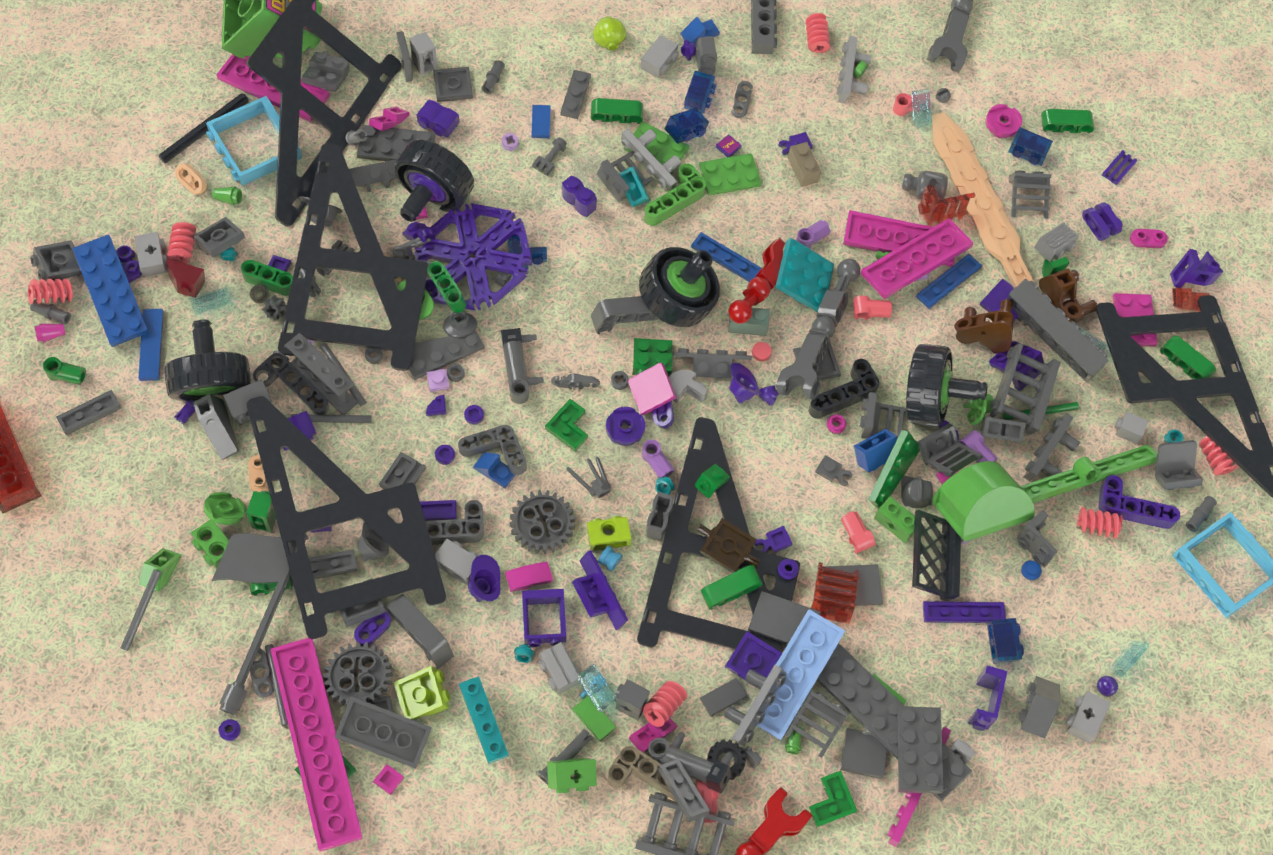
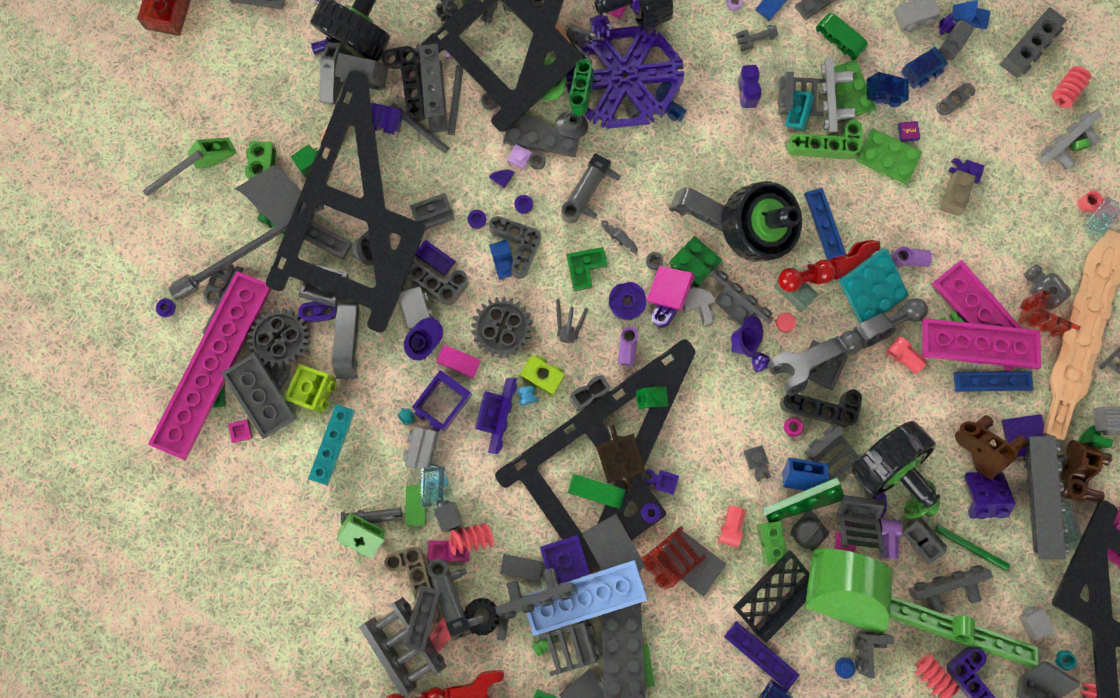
camera: 45 degrees right, 15 degrees up
bright green tile [203,492,246,525] -> none
teal plate [655,477,675,495] -> none
dark grey fence [990,343,1061,435] -> none

